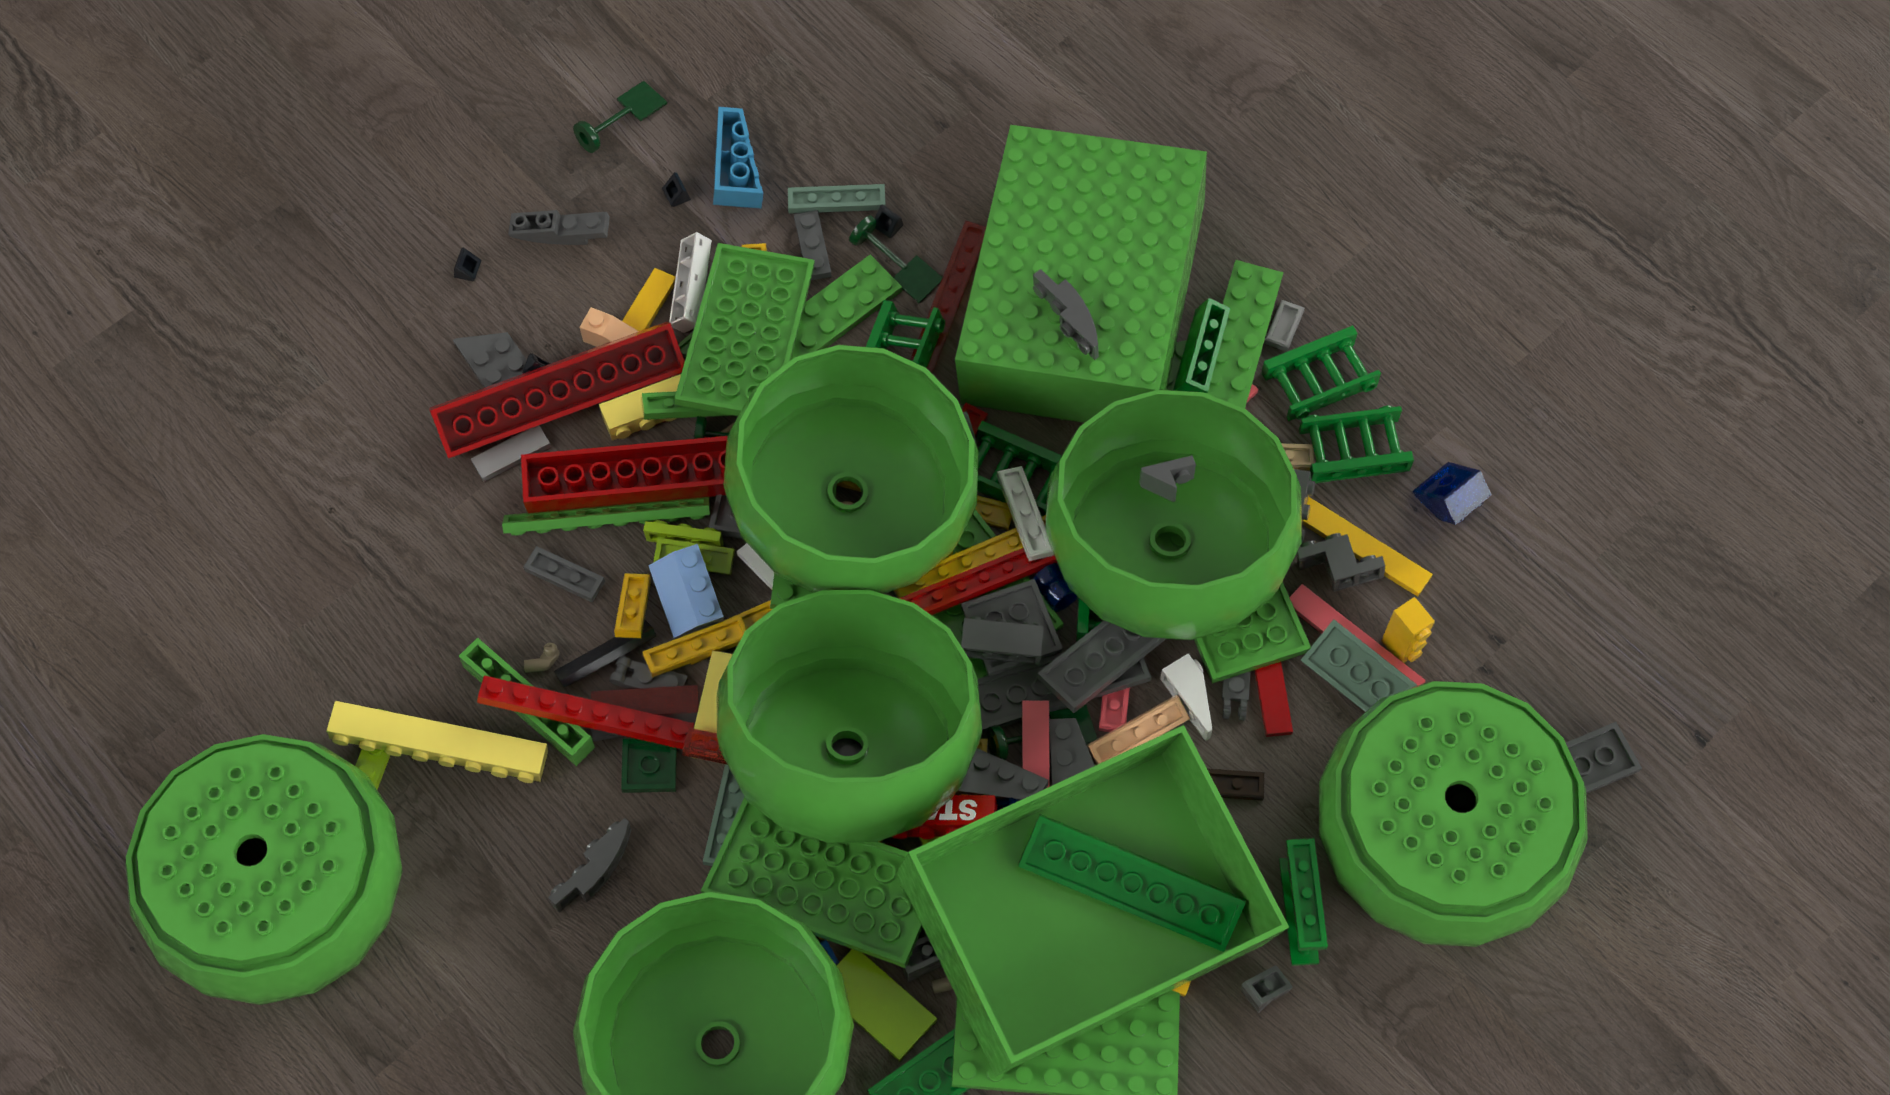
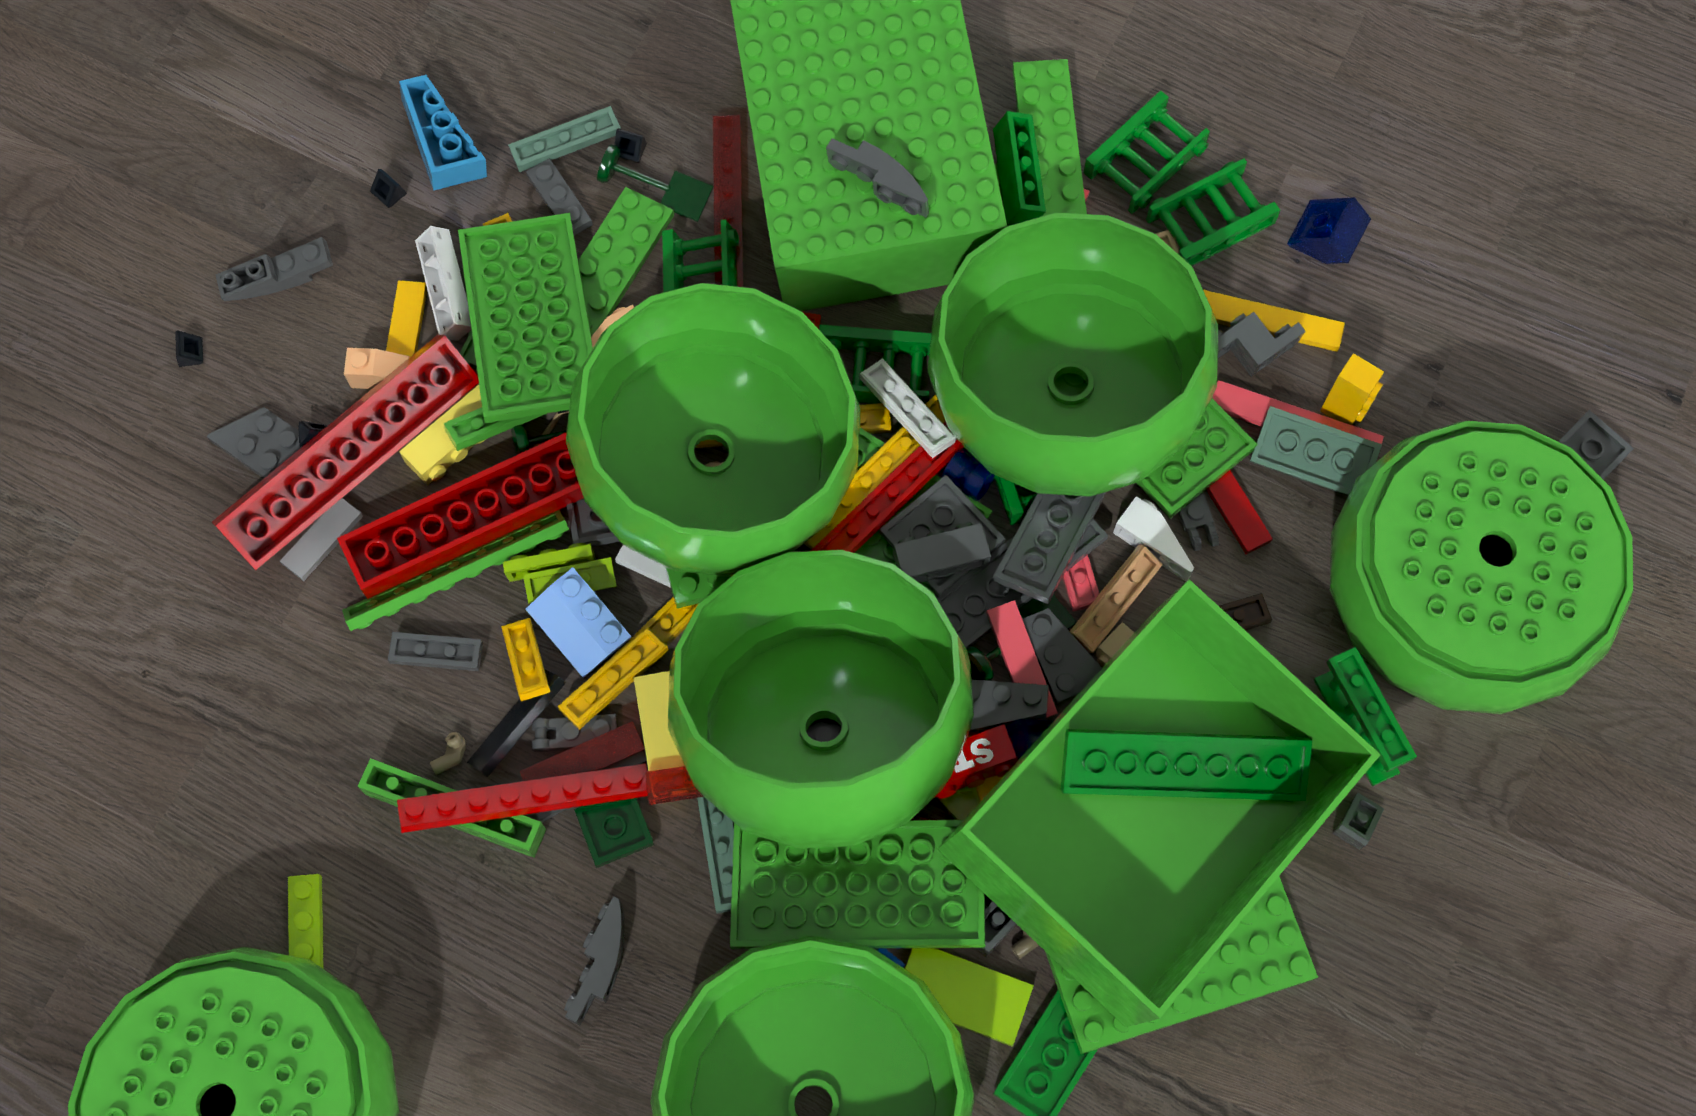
camera: 20 degrees left, 5 degrees up
light yellow brick [327,701,548,783] -> none
dark green piece [573,81,667,153] -> none
dark grey slope [1139,456,1196,502] -> none
light grey tile [1264,300,1305,352] -> none

